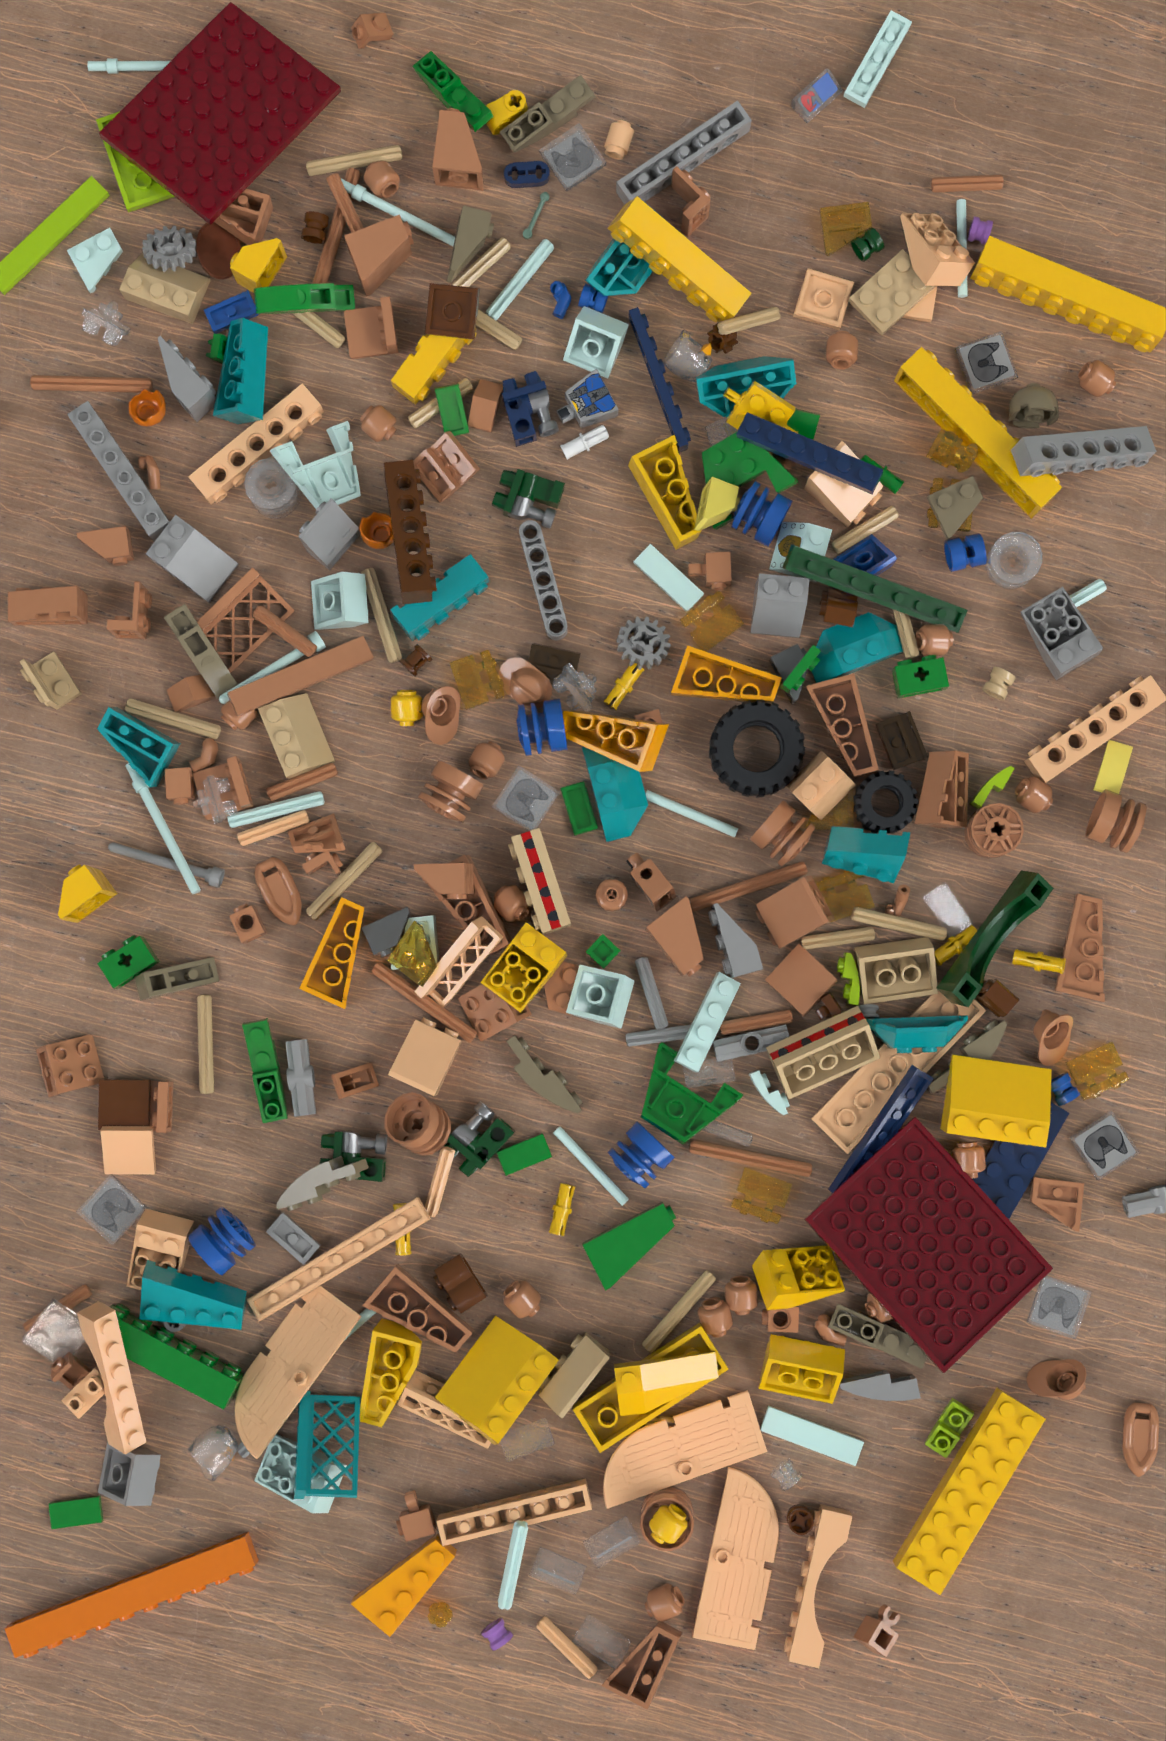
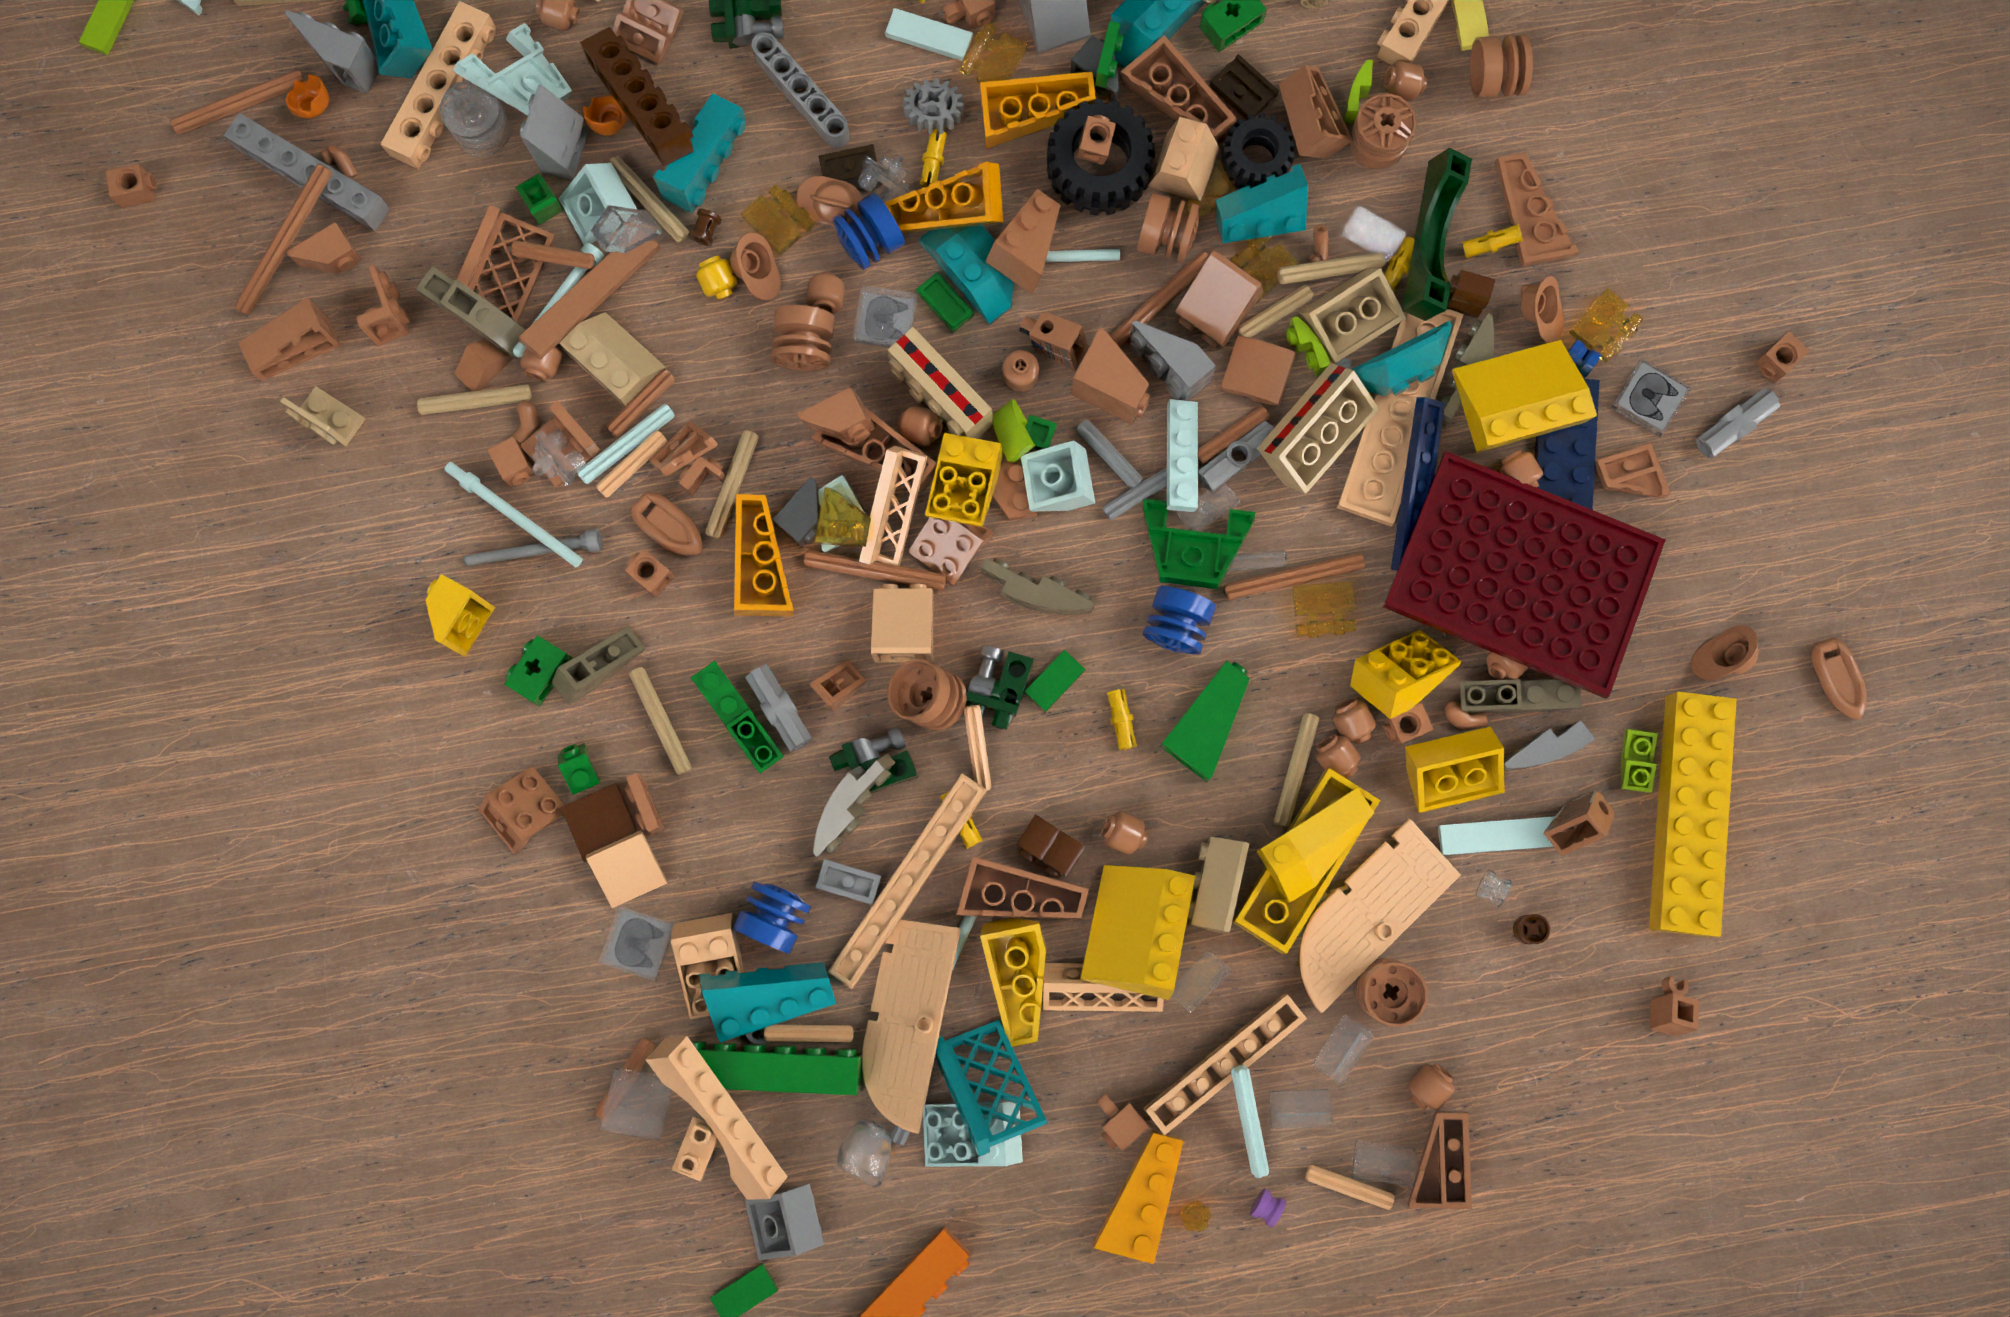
camera: 25 degrees left, 5 degrees down
nougat bracket [51,1352,91,1390] -> none
clear hips [81,301,131,346] -> none
teal wedge [97,707,181,788] -> none
light grey slope [146,514,239,603] -> none
light aqua bar [553,1126,629,1206] -> none
yellow head [649,1504,687,1544] -> none
light nougat door [692,1467,779,1650] -> none
light aqua slope [749,1070,790,1115] -> none
light nougat arch [784,1504,852,1668] -> none
reddish brown tile [815,992,844,1020] -> none
clear tile [1026,1275,1092,1340] -> none
none -> nougat axle [235,164,332,315]
none -> green slope [515,173,563,225]
none -> green bracket [558,743,600,795]
none -> clear slope [591,205,663,253]
none -> light nougat axle [763,1024,854,1042]
none -> nougat wedge [985,189,1060,294]
none -> lime slope [993,399,1035,462]
none -> nougat brick [1076,115,1116,165]
none -> nougat torso [1543,791,1615,856]

